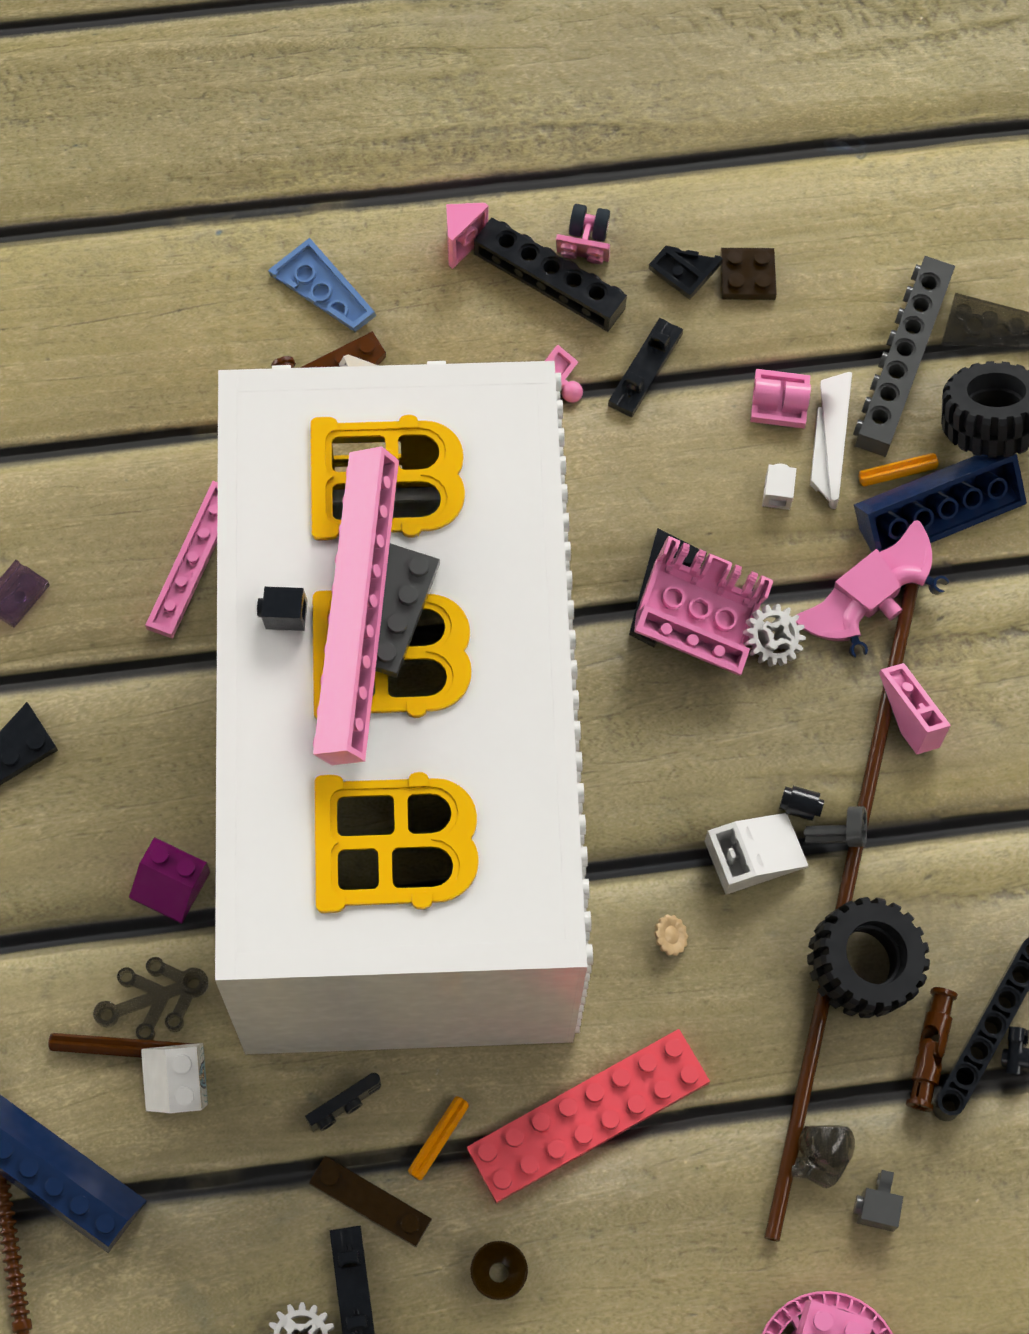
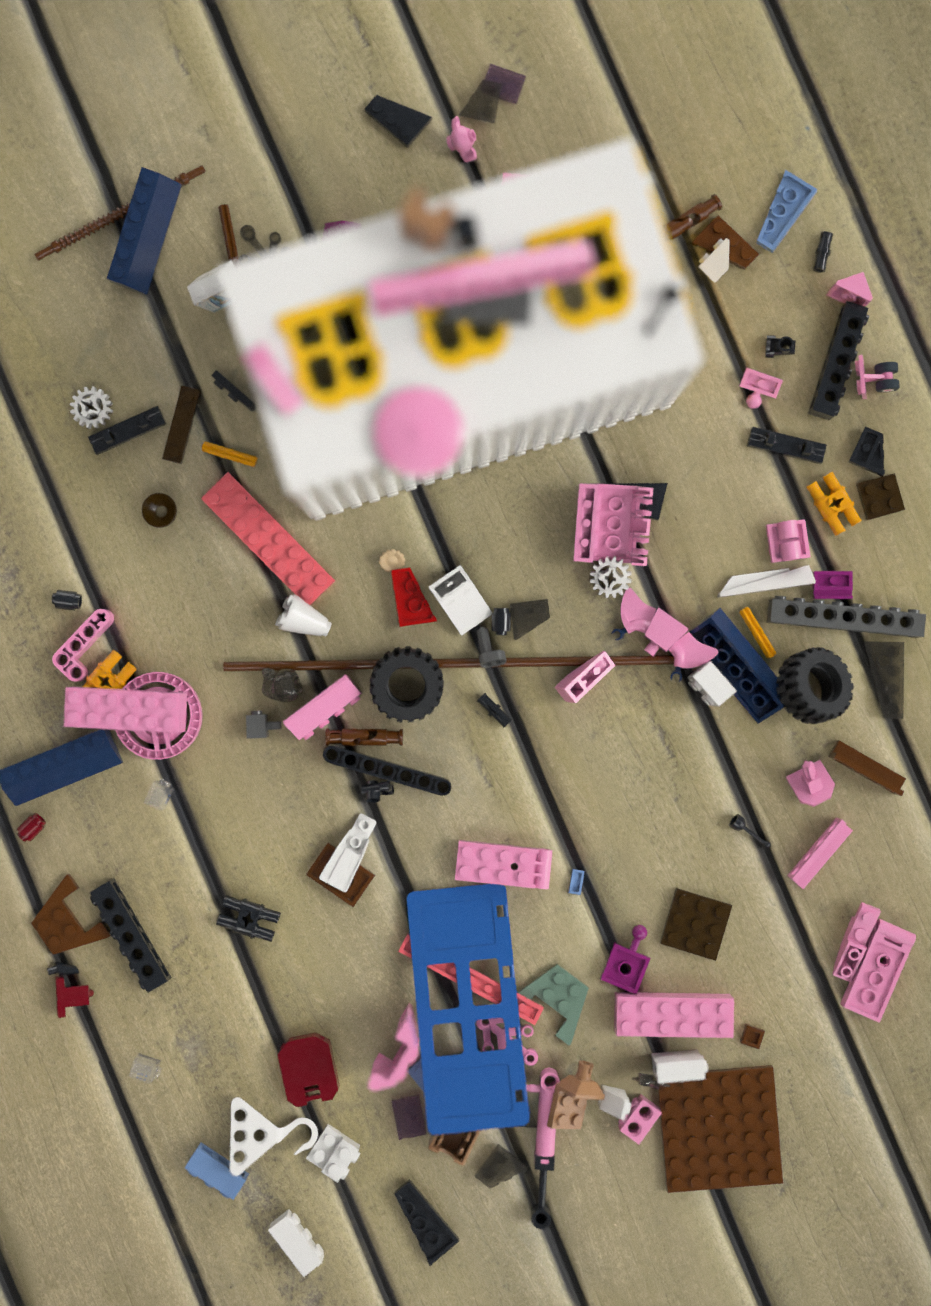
camera: 75 degrees right, 20 degrees up
white brick [762,464,796,510] -> none
none -> bright pink slope [243,343,303,415]
none -> white cone [275,594,332,637]
none -> bright pink slope [283,675,362,741]
none -> bright pink dish [374,388,462,477]
none -> red wing [391,567,437,627]
none -> medium nougat piece [399,186,455,252]
none -> bright pink piece [446,116,477,163]
none -> clear smoke wing [459,80,503,123]
none -> black pin [477,693,512,728]
none -> clear smoke wing [510,599,550,640]
none -> hinge [645,284,682,335]
none -> white brick [687,662,736,706]
none -> black plate [765,335,796,358]
none -> light orange pin [806,471,862,536]
none -> black pin [813,231,833,273]
none -> magenta plate [813,571,853,599]

